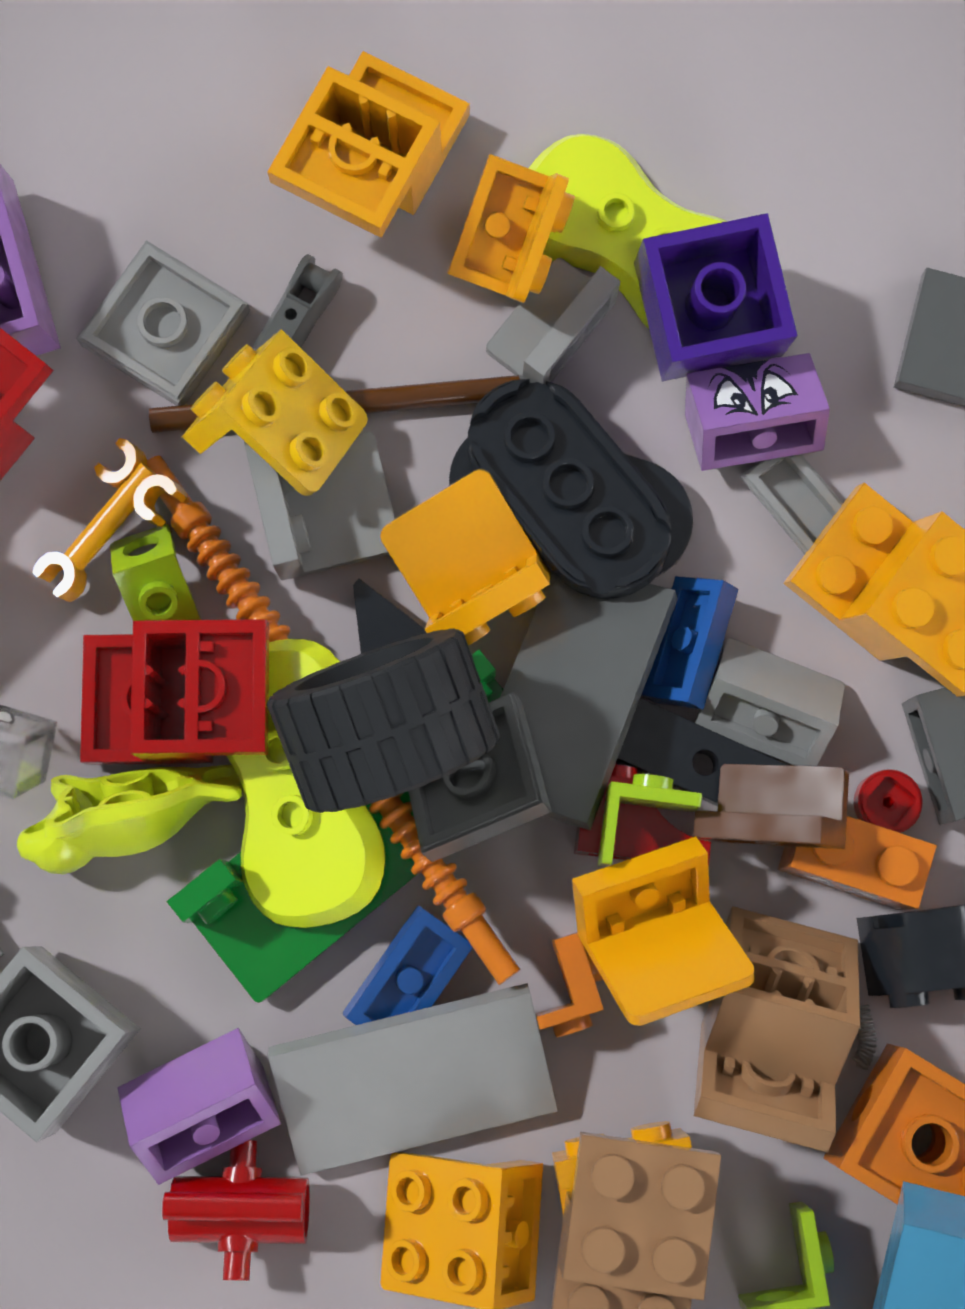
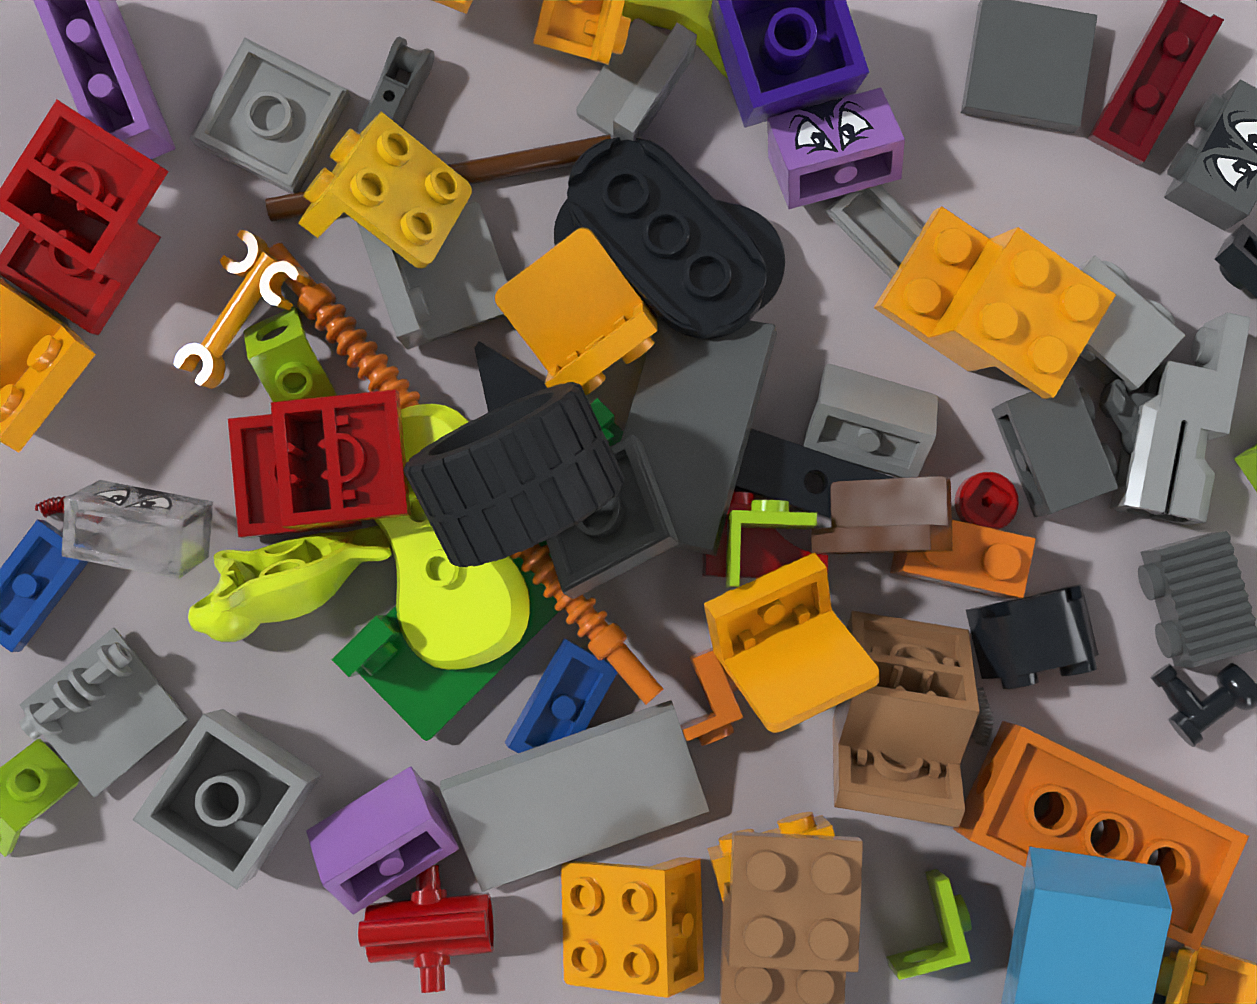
camera: 10 degrees left, 5 degrees up
blue plate [641,576,739,710] -> none

